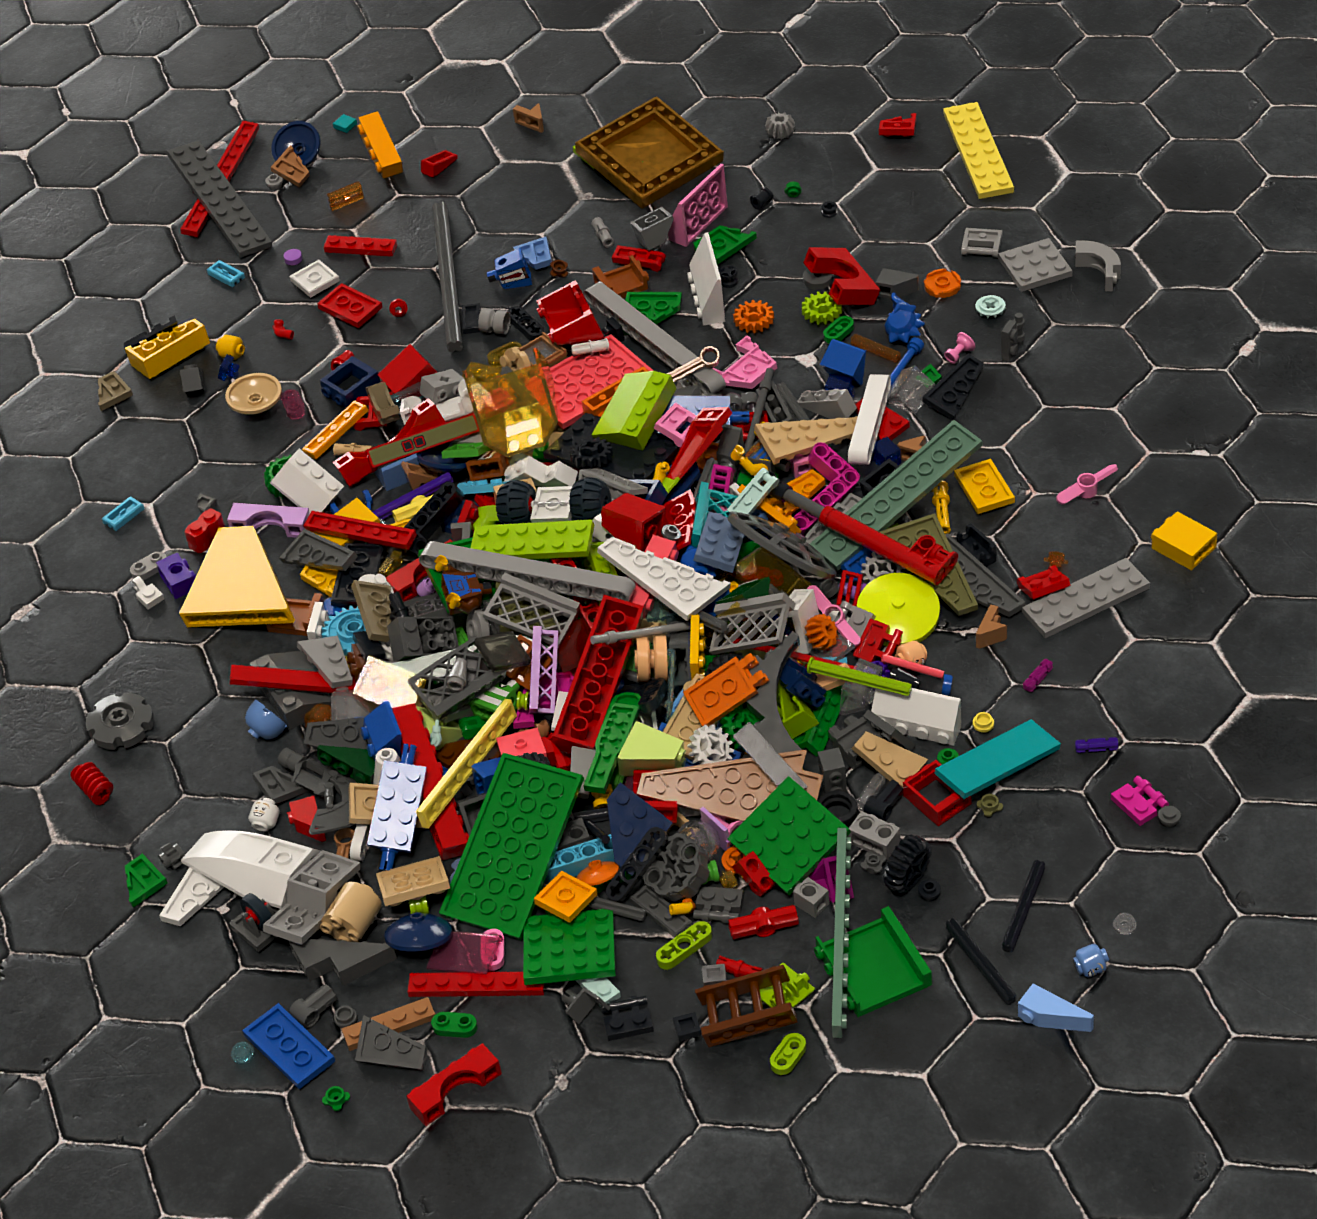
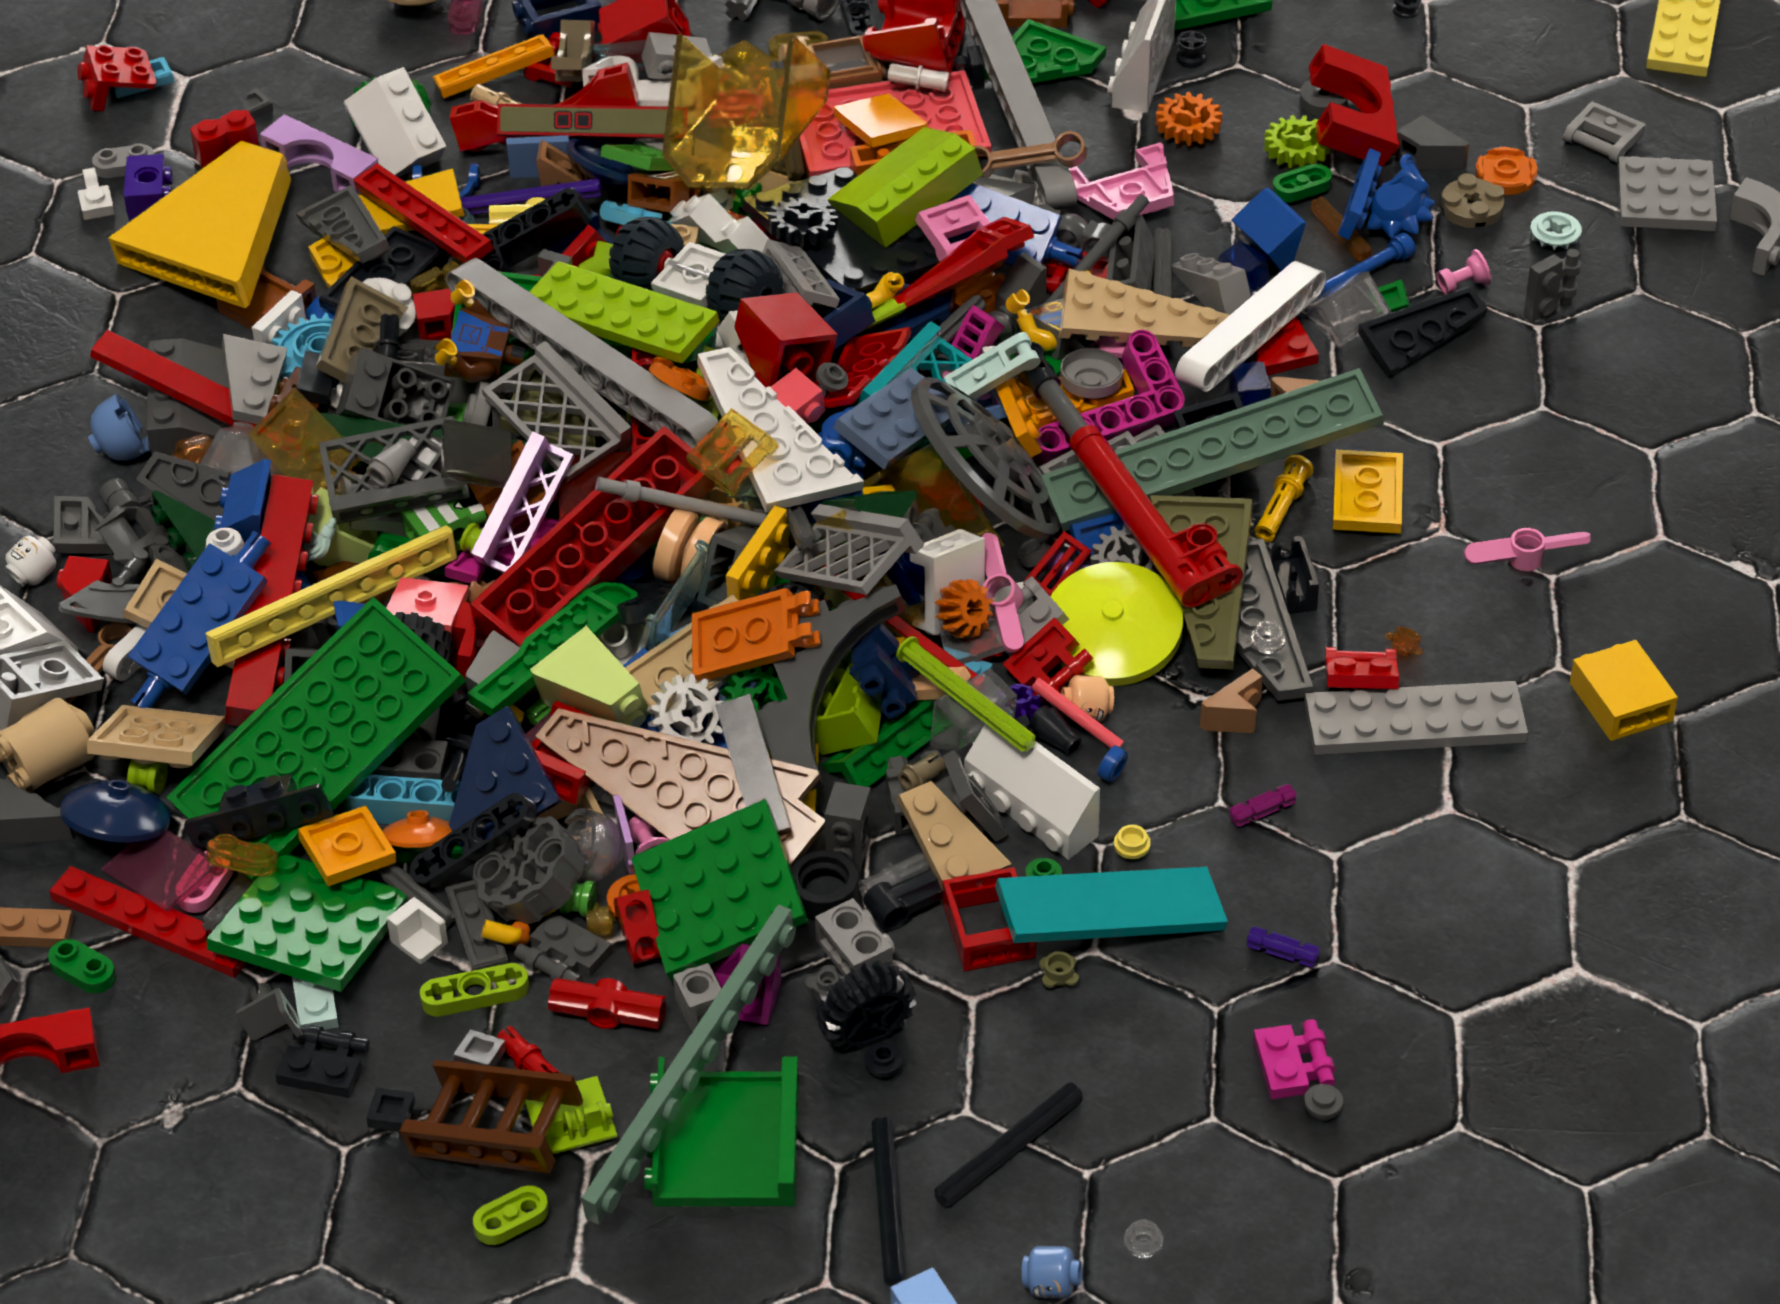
camera: 20 degrees right, 0 degrees up
none -> red bracket [77,45,157,111]
none -> black bracket [184,774,333,853]
none -> dark grey axle [202,886,248,931]
none -> clear yellow plate [206,834,278,876]
none -> white panel [387,897,448,964]
none -> orange tile [649,357,711,401]
none -> clear yellow plate [686,408,779,497]
none -> light orange tile [833,93,928,148]
none -> dark tan pin [898,752,946,791]
none -> light grey piece [1060,348,1123,398]
none -> clear plate [1250,621,1286,654]
none -> blue plate [1337,148,1382,240]
none -> dark tan plate [1441,174,1504,228]

